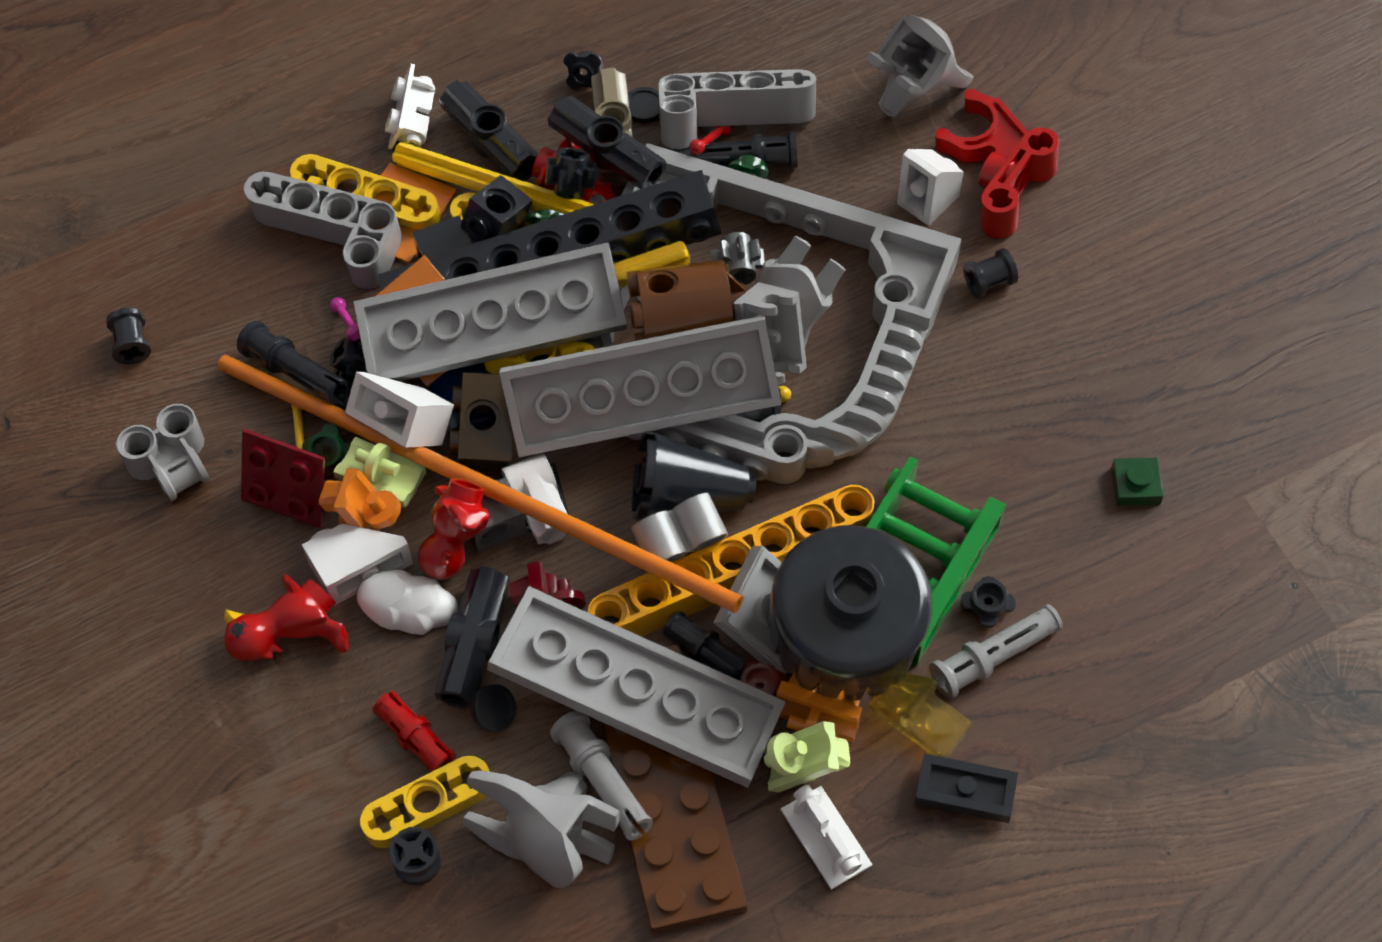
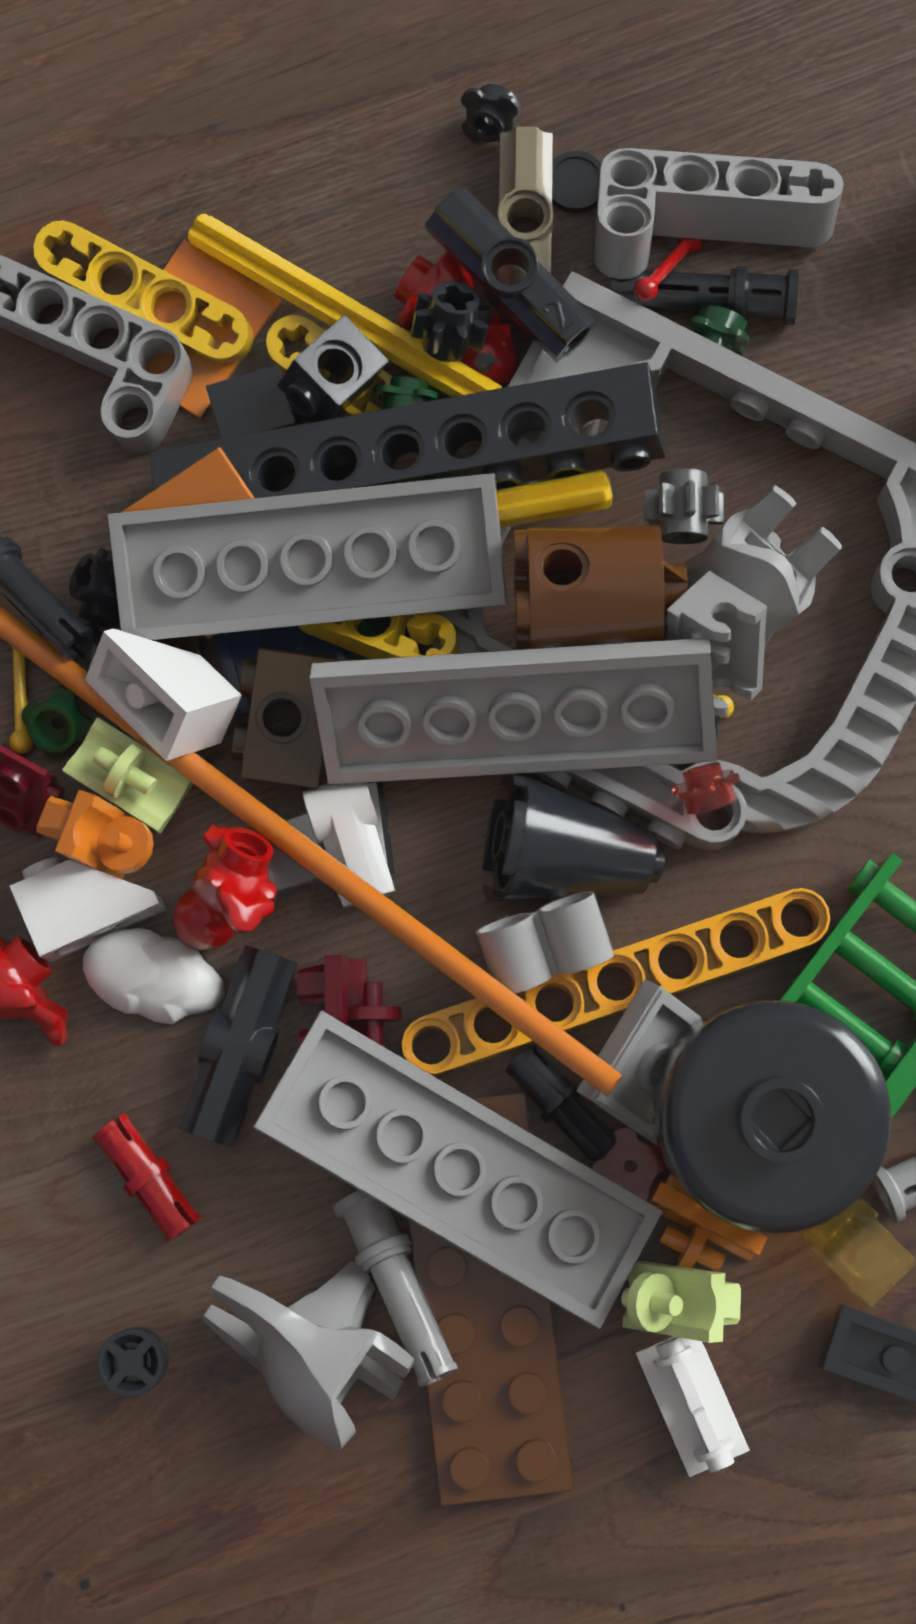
camera: 10 degrees right, 20 degrees up
dark pink hinge [330,297,360,341] -> none
yellow beam [360,756,489,848] -> none
white hinge [385,64,435,151] -> none
black piece [439,80,538,181] -> none
black piece [471,684,516,731] -> none
none -> clear red plate [671,762,740,814]

